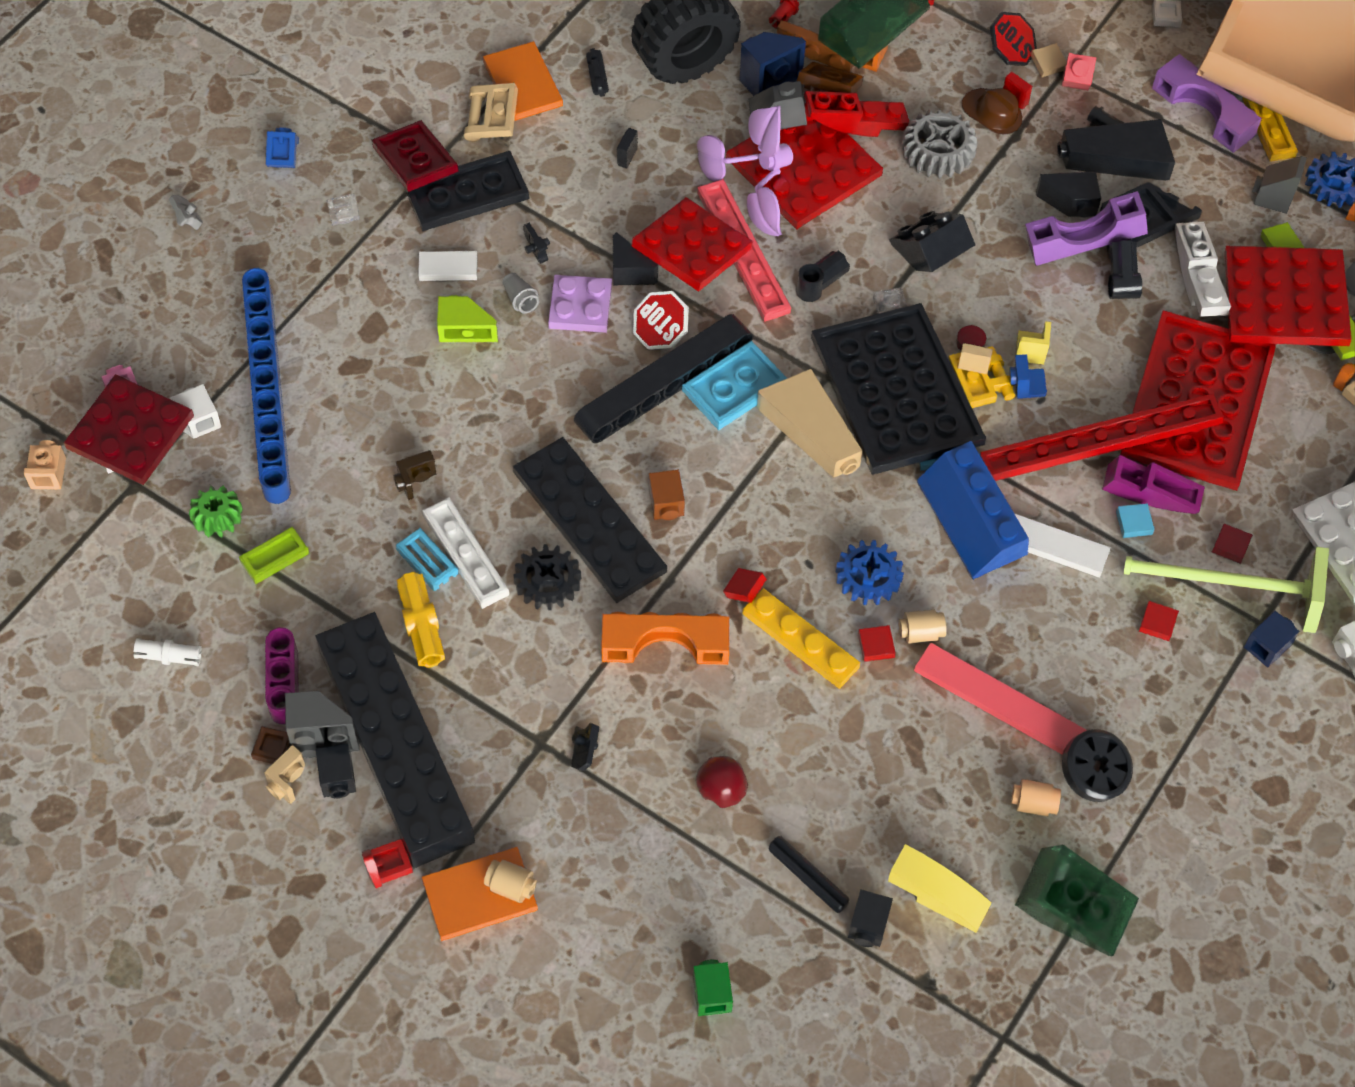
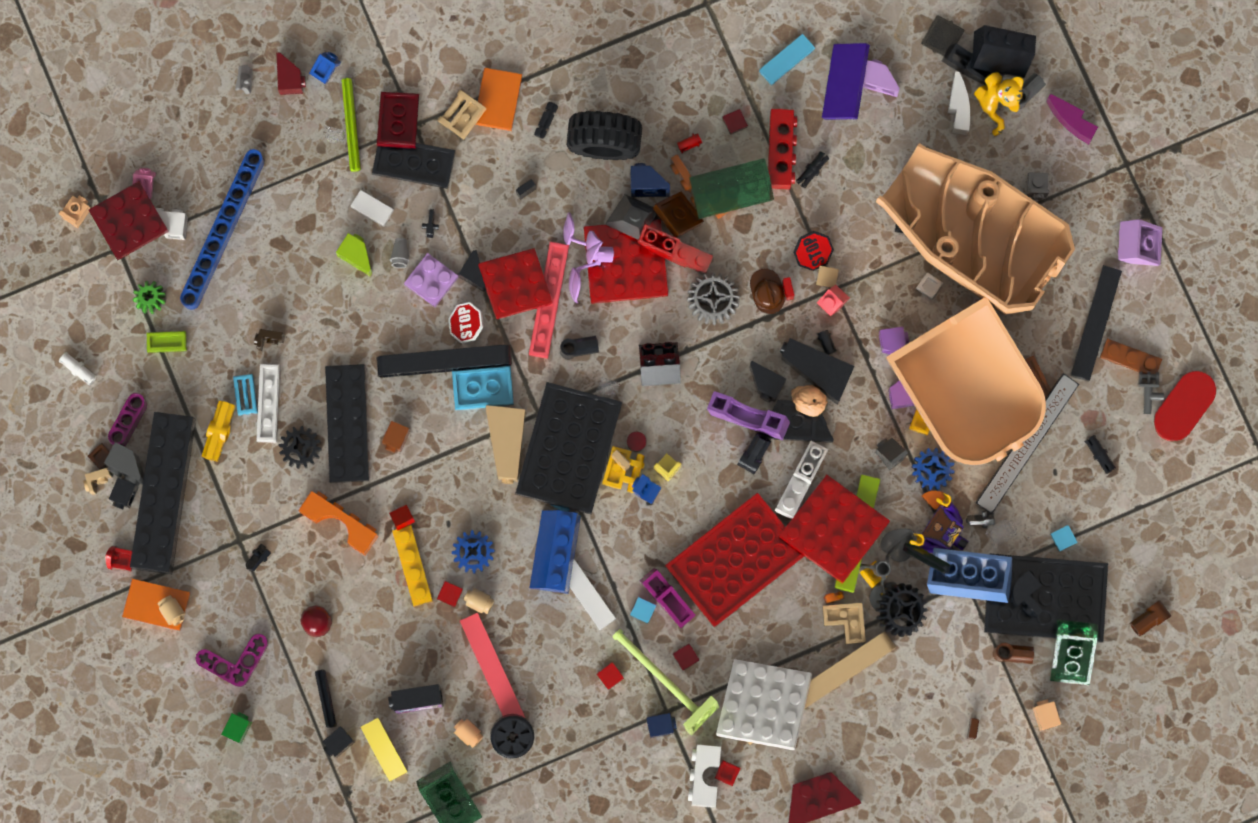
camera: 35 degrees right, 20 degrees up
red plate [980,393,1224,481] -> none
none -> magenta beam [195,634,268,687]
none -> dark red slope [276,52,306,95]
none -> lime axle [341,78,361,172]
none -> black brick [388,684,444,714]
none -> light nougat hair [791,385,828,417]

